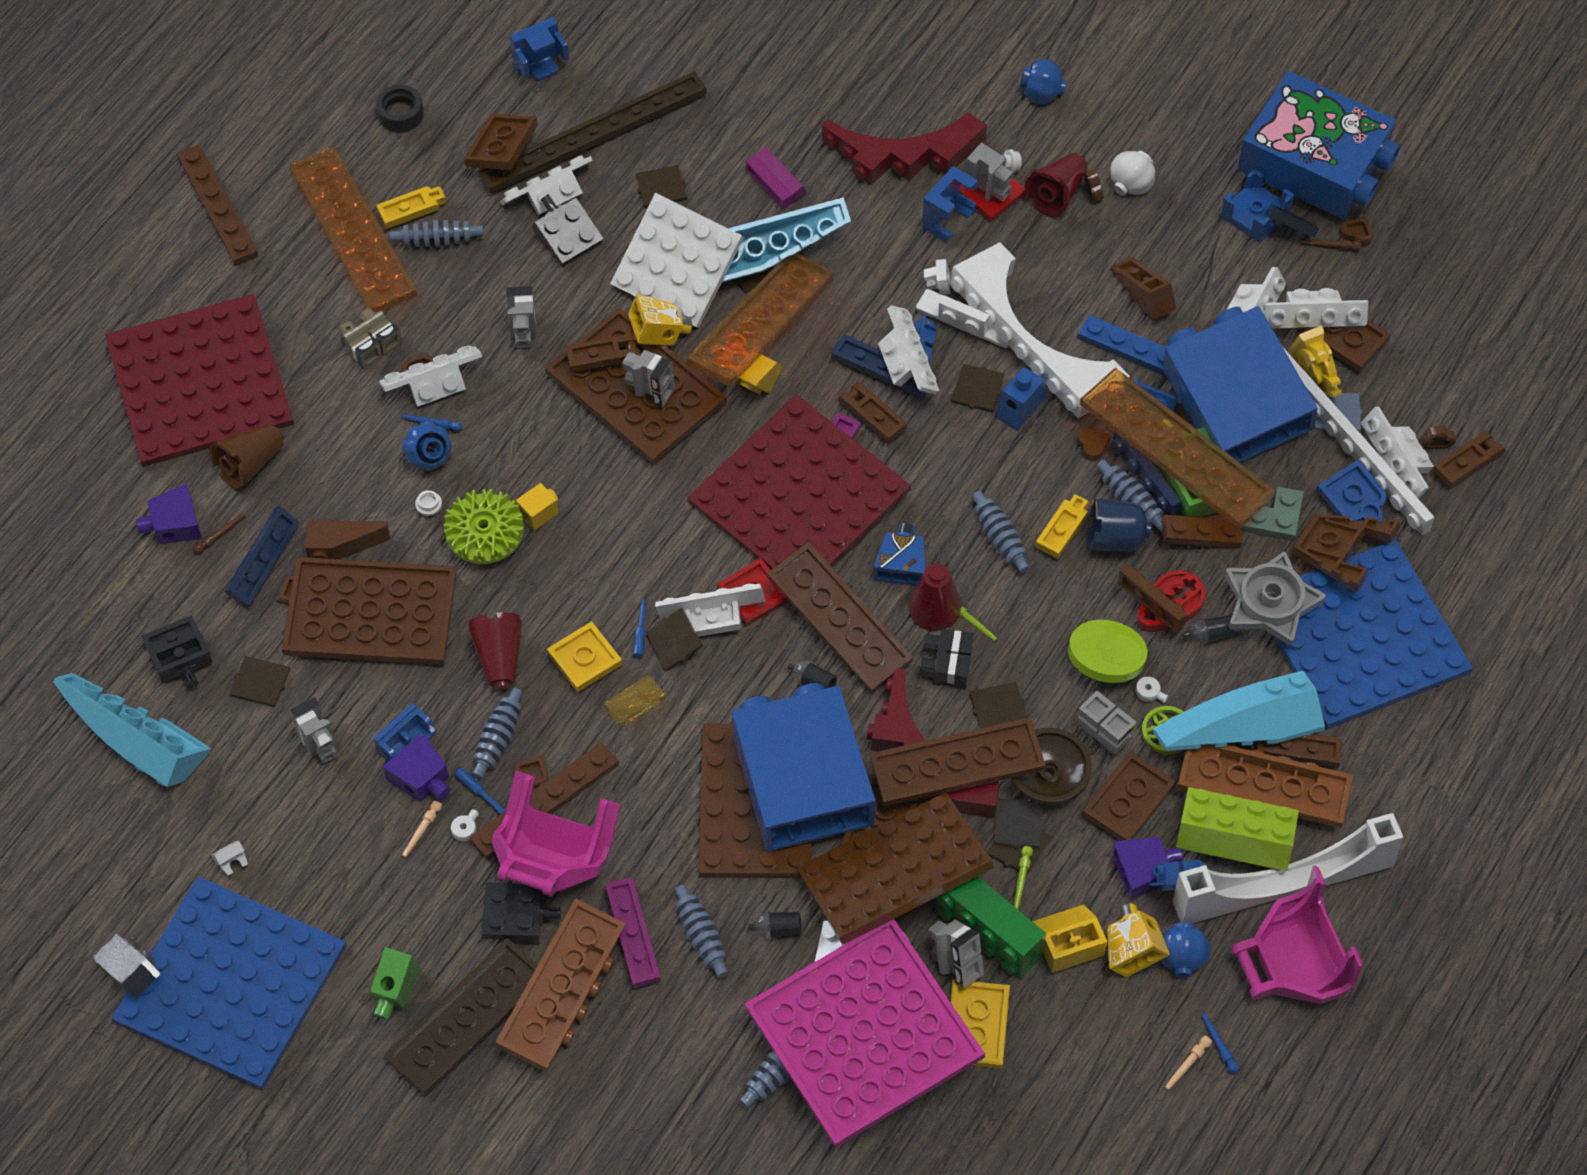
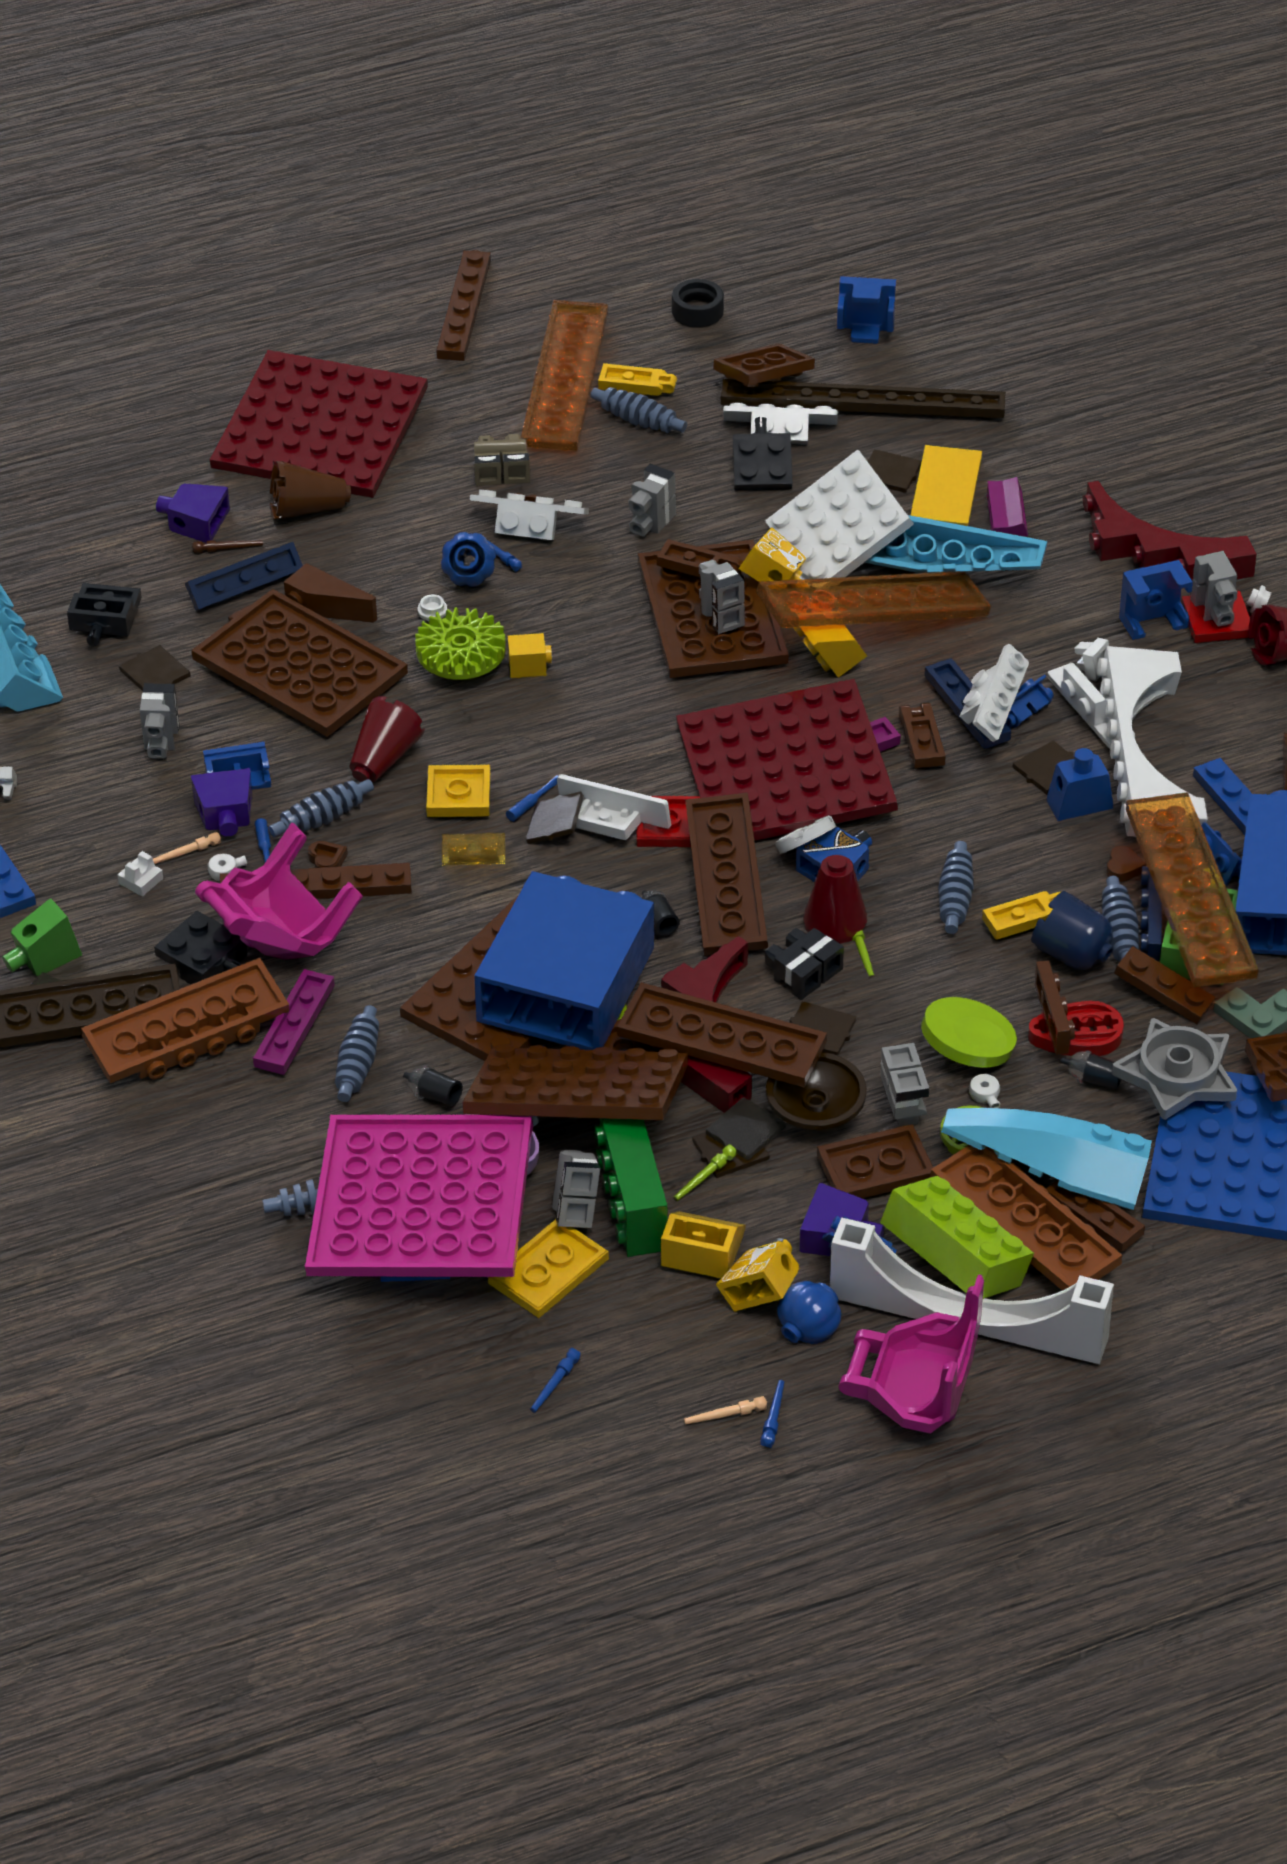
camera: 35 degrees right, 15 degrees down
none -> white tile [117,851,163,897]
none -> blue piece [530,1348,580,1413]
none -> white tile [775,815,836,854]
none -> yellow tile [911,445,982,526]

